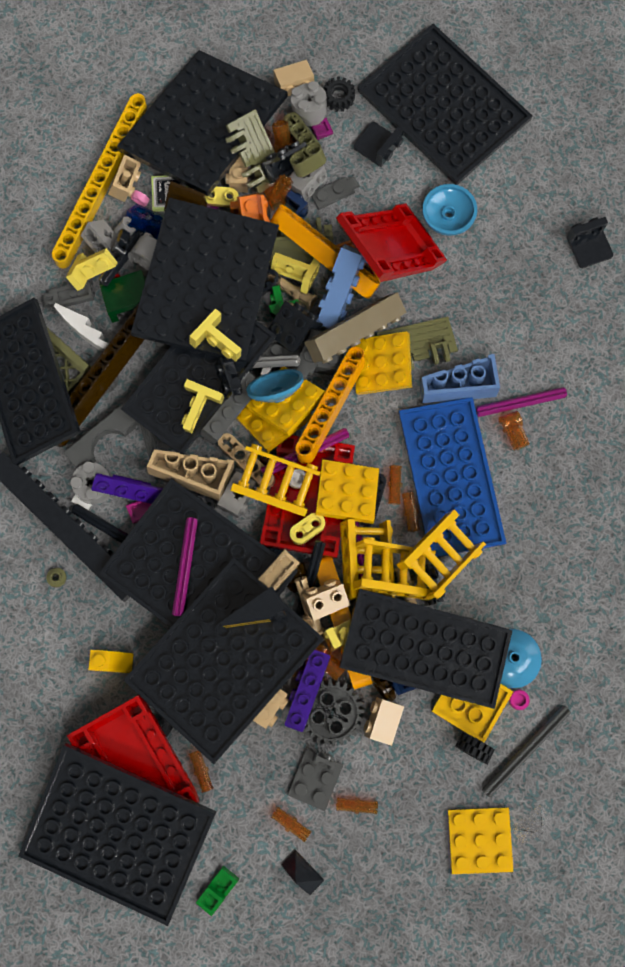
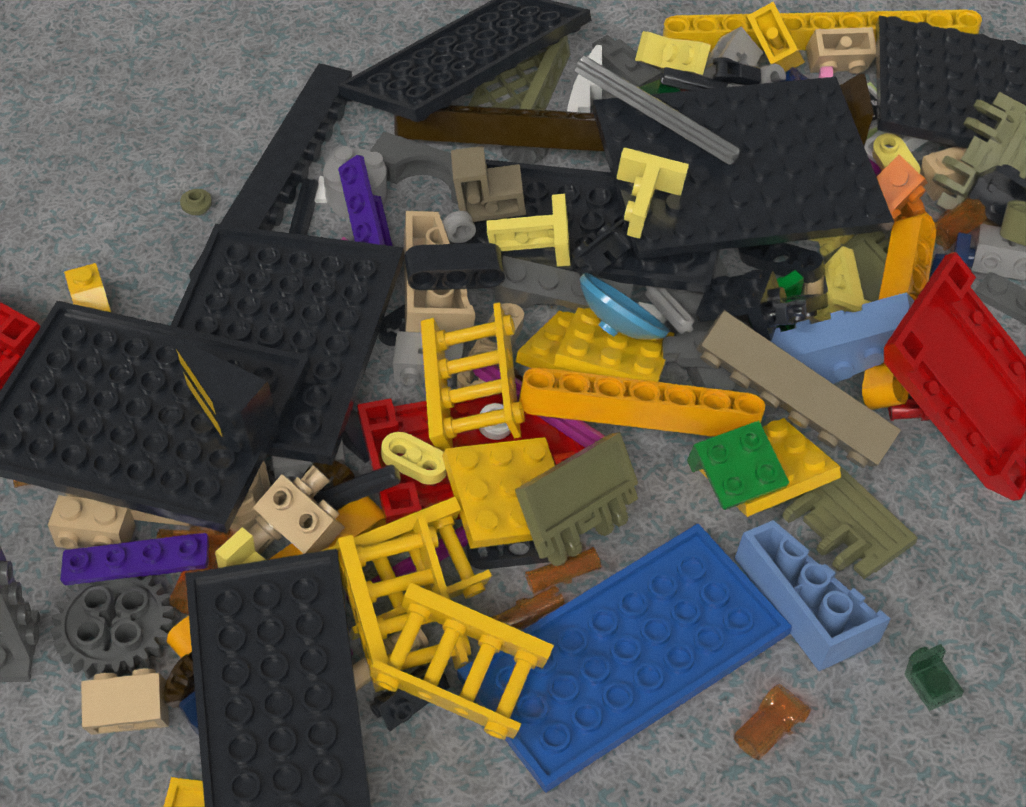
camera: 70 degrees right, 25 degrees down
magenta axle [172,517,197,617] -> none
tan plate [258,550,300,591] -> none
magenta axle [476,387,567,417] -> none
none -> black beam [405,243,505,291]
none -> light grey bush [443,211,476,243]
none -> dark tan brick [451,146,526,222]
none -> olive hinge [515,432,639,567]
none -> dark grey axle [575,56,741,165]
none -> green bracket [687,421,789,510]
none -> yellow slope [747,2,805,73]
none -> black hinge [772,293,828,325]
none -> clear green bracket [904,644,964,712]

